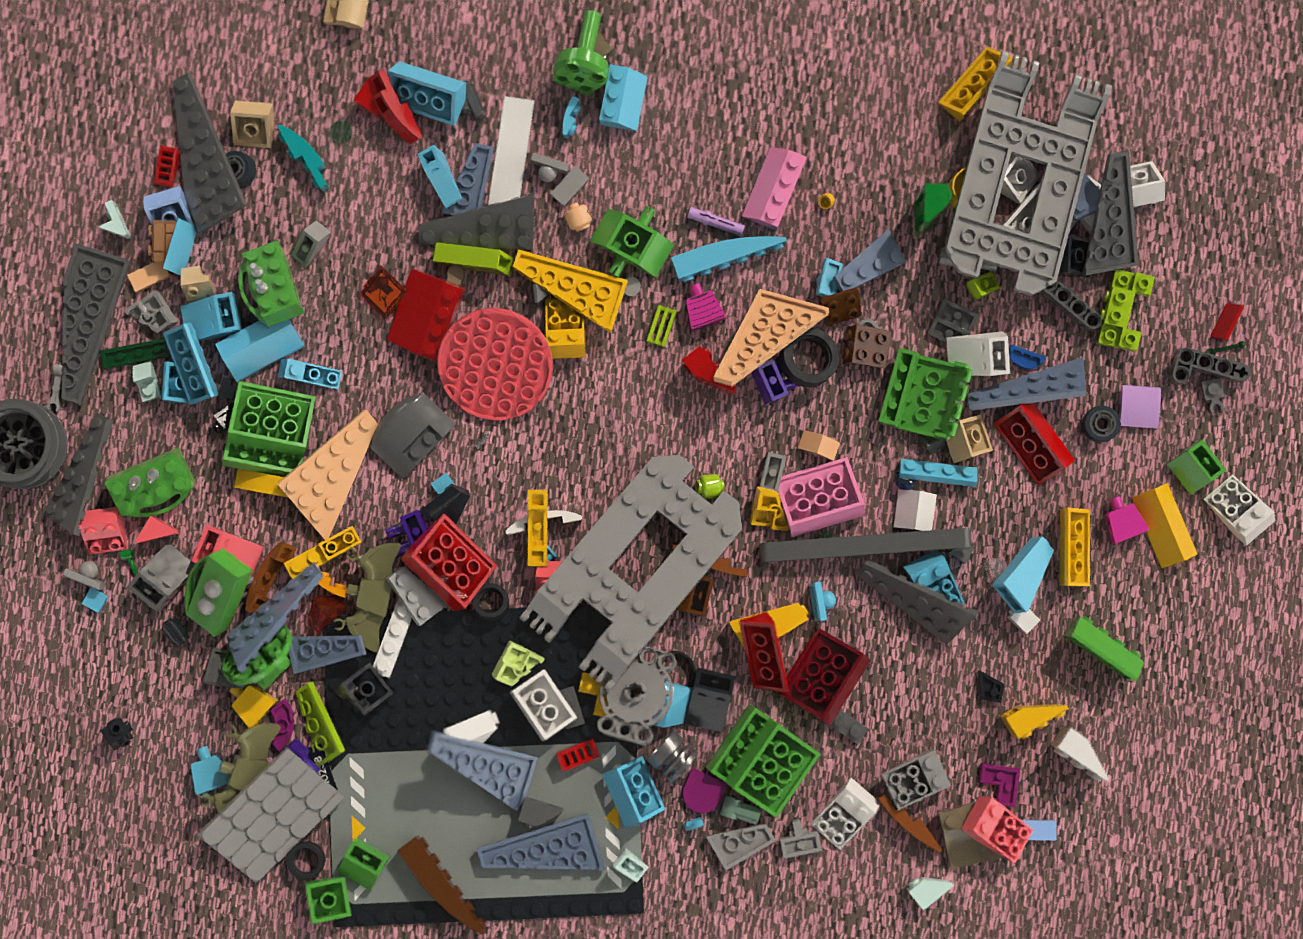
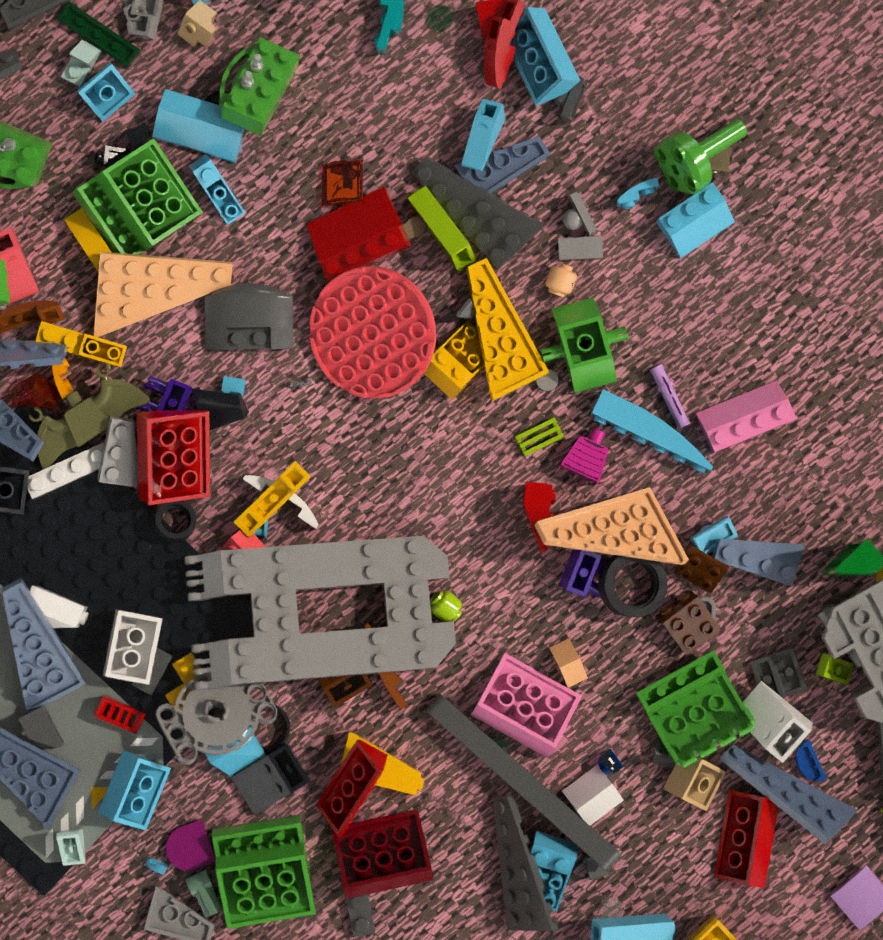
camera: 35 degrees right, 0 degrees up
medium azure slope [163,323,218,405] -> none
medium azure slope [180,292,243,341] -> none
light grey slope [291,221,331,267] -> none
white sticker [488,96,534,205] -> none
yellowish green slope [492,640,544,686] -> none
flat silver wheel [647,730,698,783] -> none
yellow slope [750,487,789,531] -> none
light grey slope [759,452,787,492] -> none
medium azure tile [809,582,836,621] -> none
yellow hinge [818,193,835,209] -> none
medium azure plate [899,459,977,487] -> none
wheel [1082,405,1121,443] -> none

